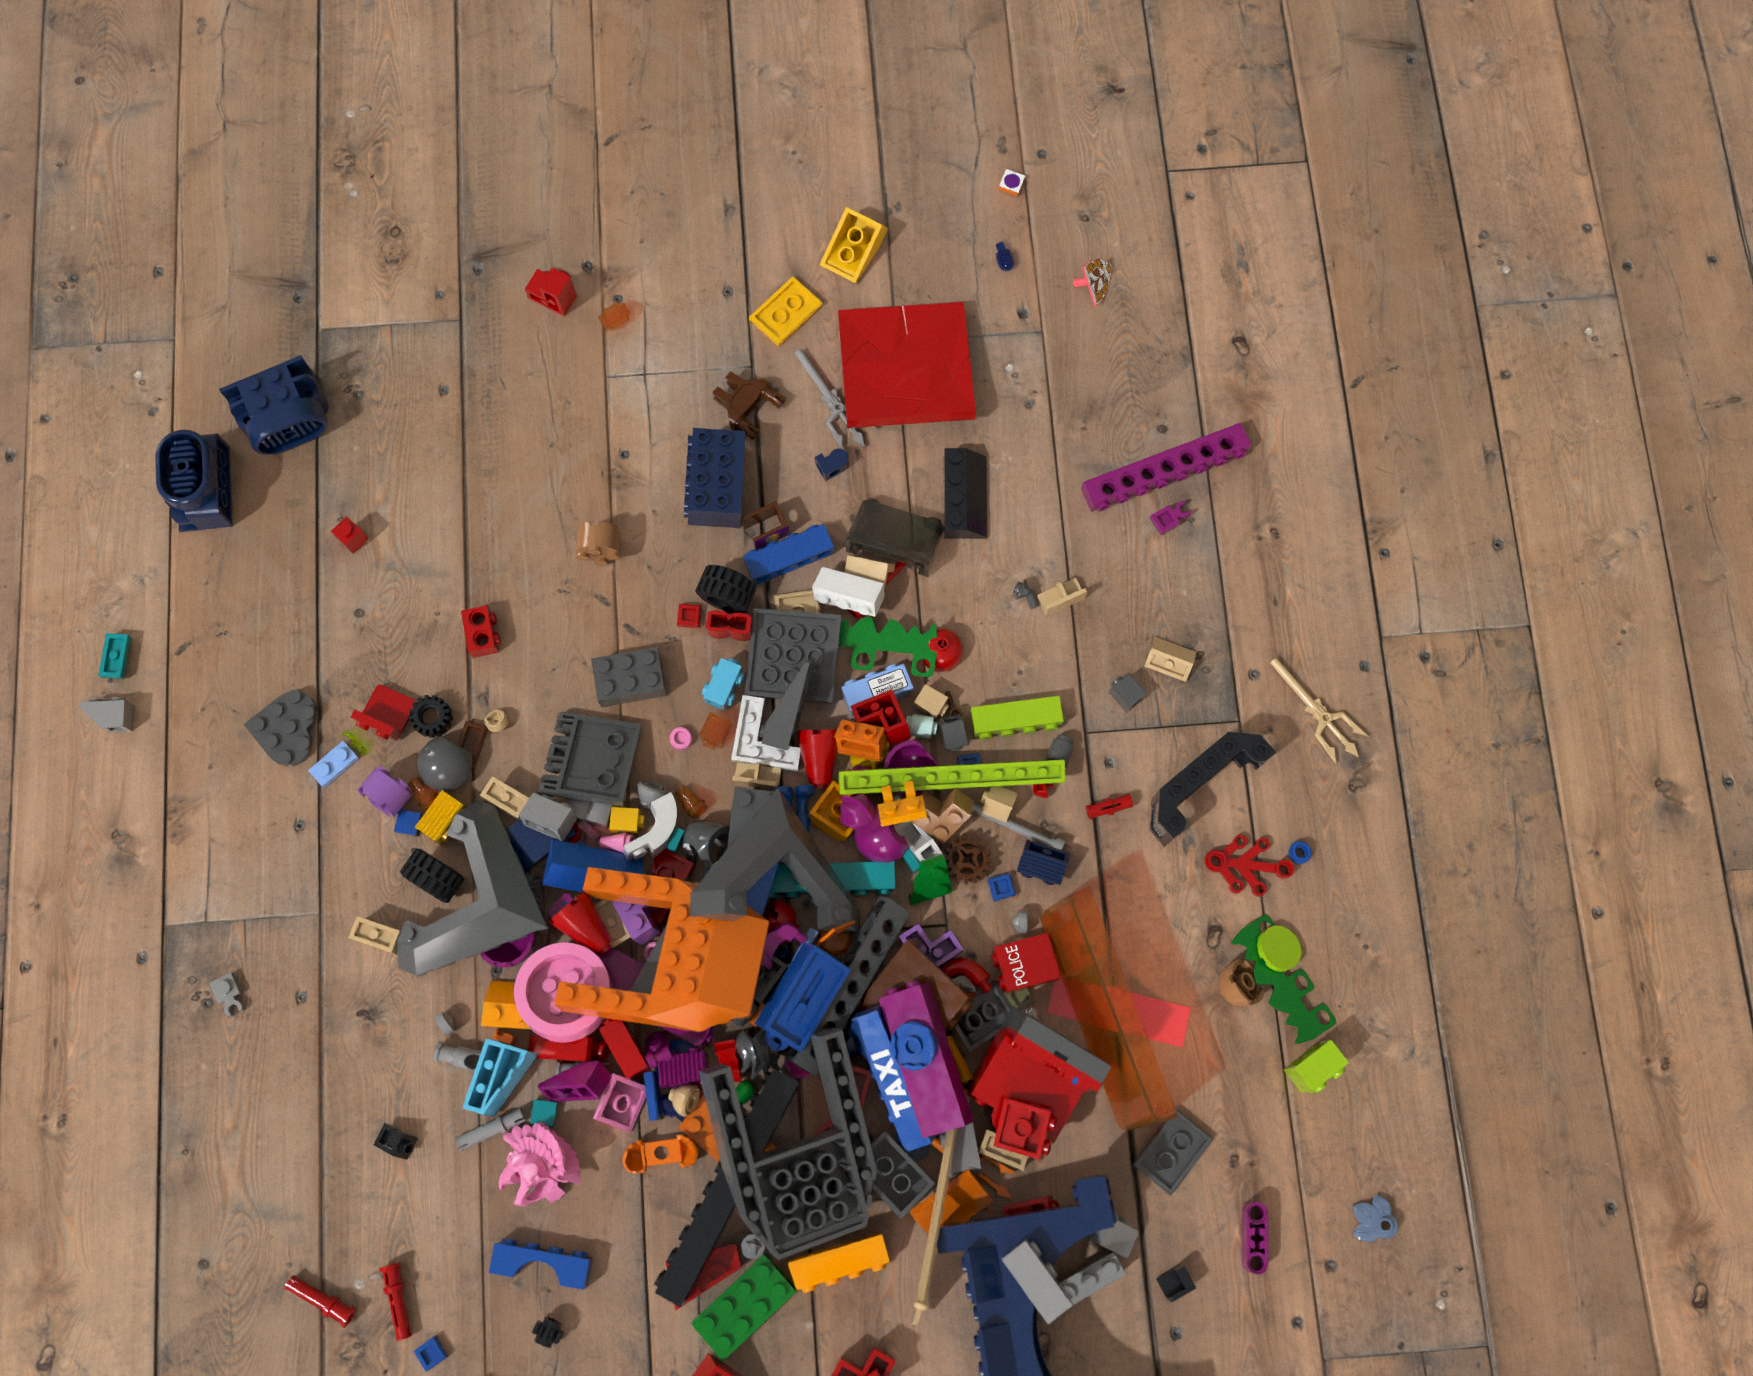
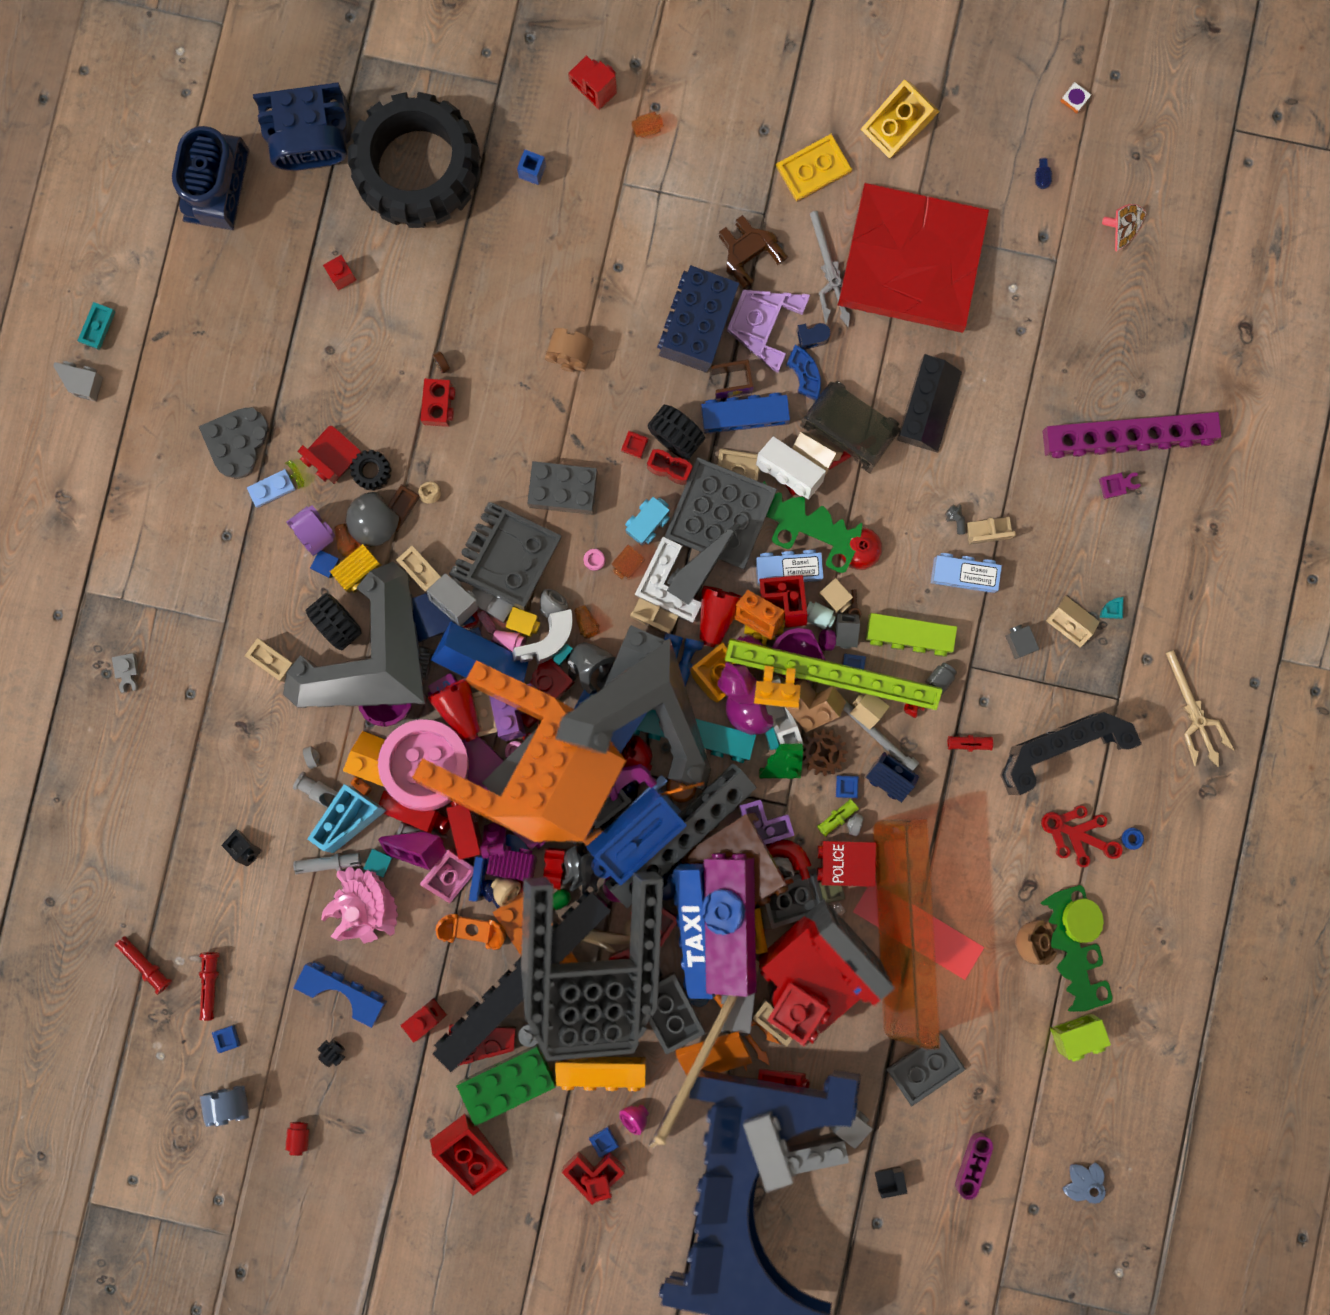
camera: 20 degrees right, 10 degrees up
none -> black tyre [348,92,481,228]
none -> red torso [400,998,447,1043]
none -> reddish brown tile [432,351,450,374]
none -> blue brick [517,149,546,185]
none -> tan plant [581,919,631,954]
none -> blue tile [589,1126,619,1158]
none -> dark pink brick [619,1105,649,1135]
none -> lavender wing [727,290,810,373]
none -> blue tile [786,345,821,401]
none -> lime pin [817,799,859,837]
none -> magenta tile [818,629,836,651]
none -> light blue brick [930,553,1002,593]
none -> teal tile [1100,597,1124,619]

